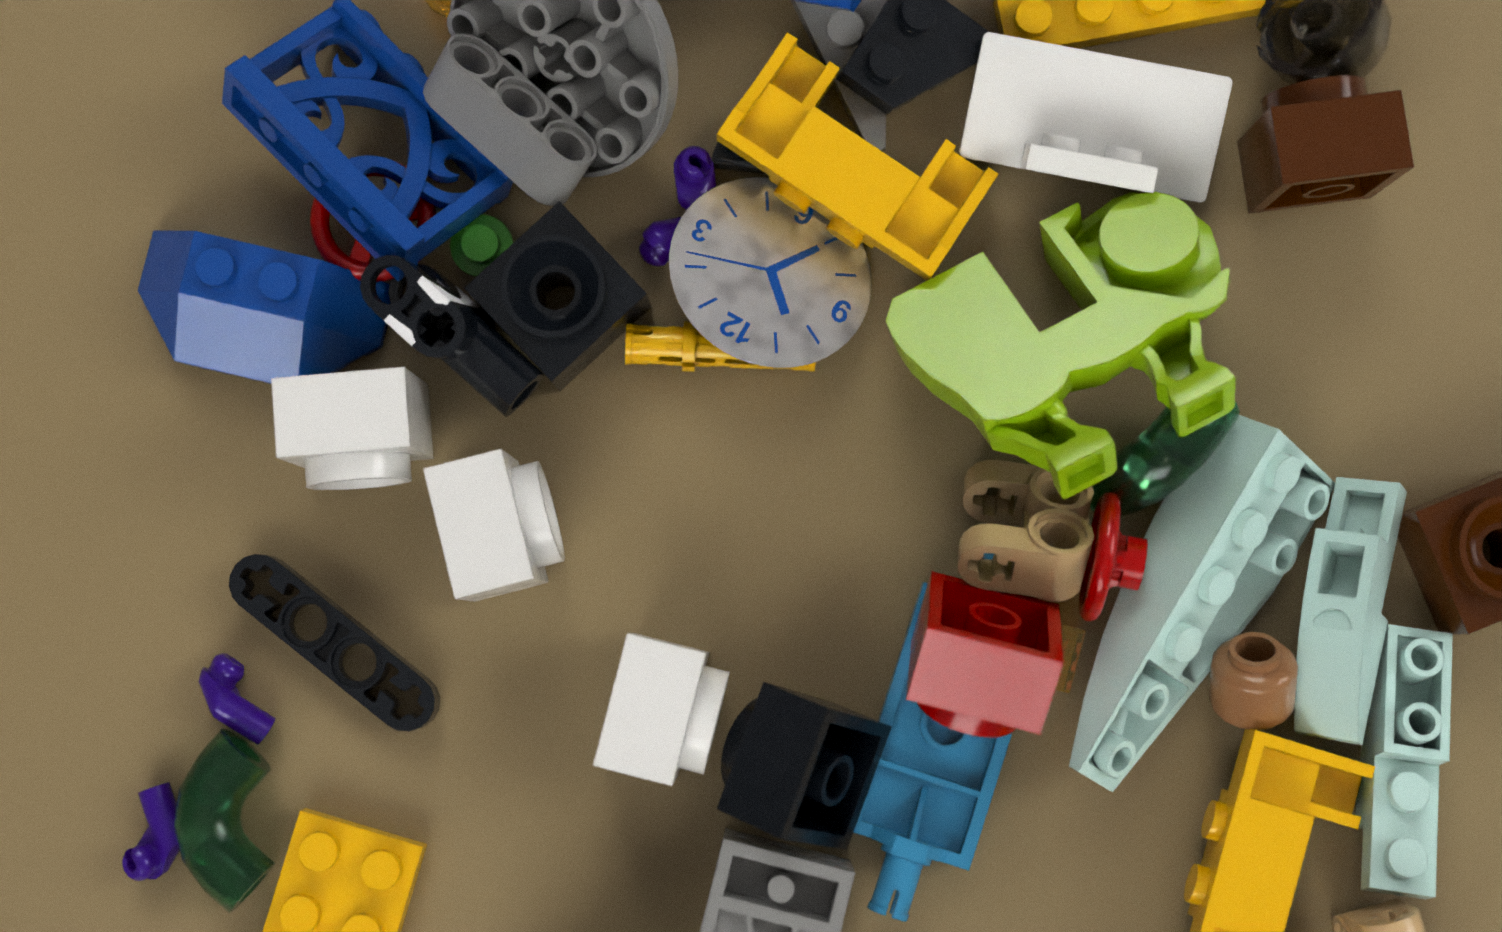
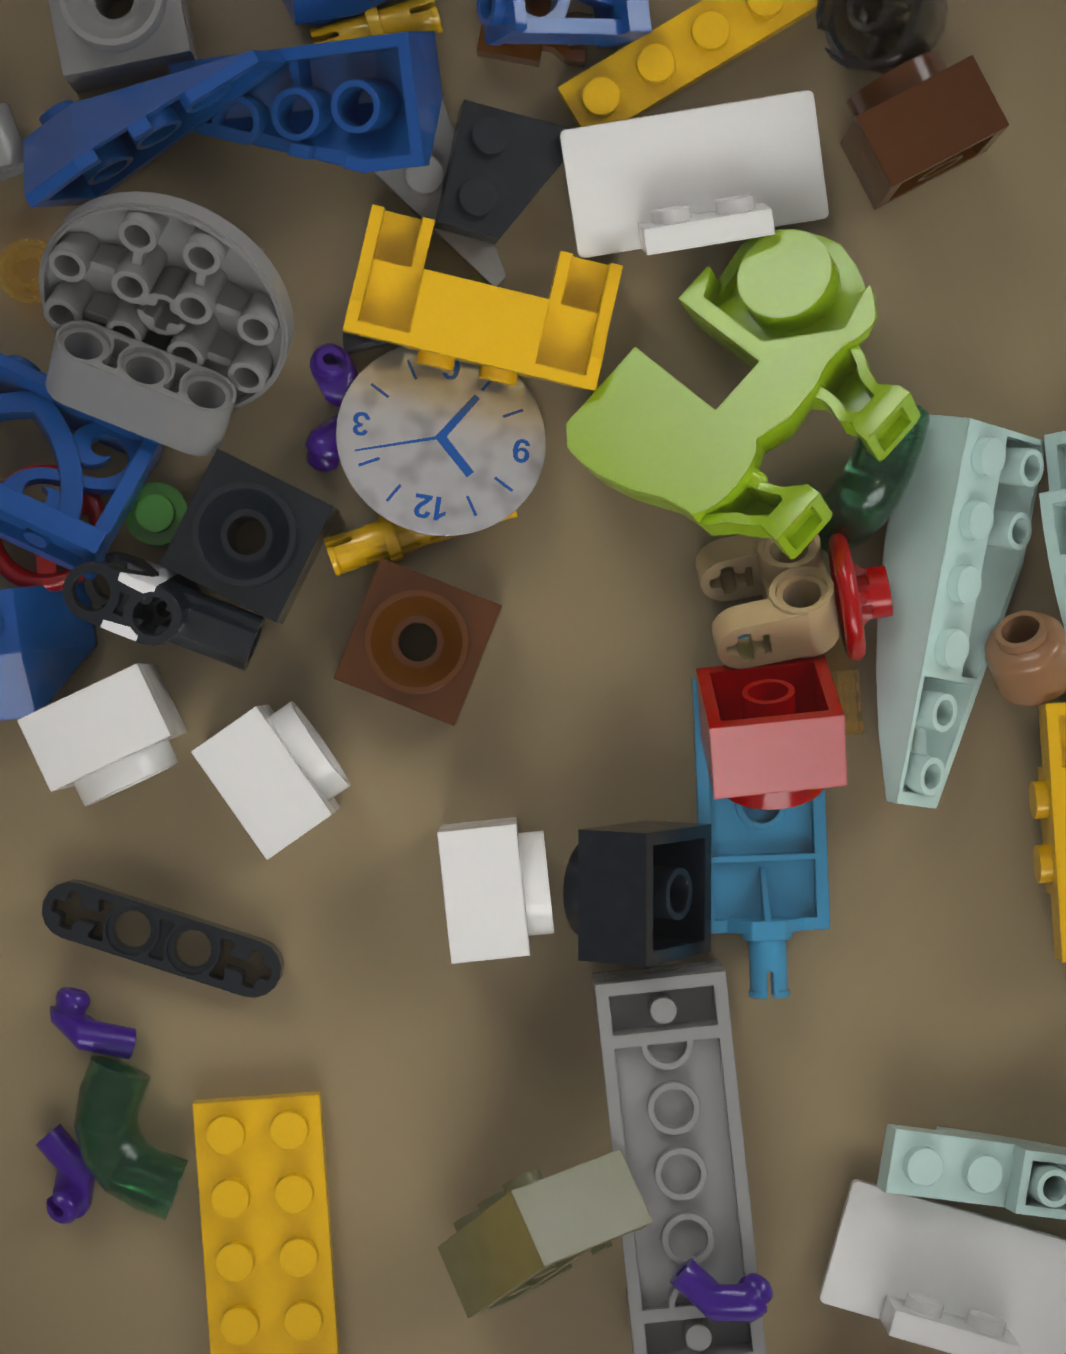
camera: 20 degrees left, 5 degrees up
none -> reddish brown piece [334,558,502,726]

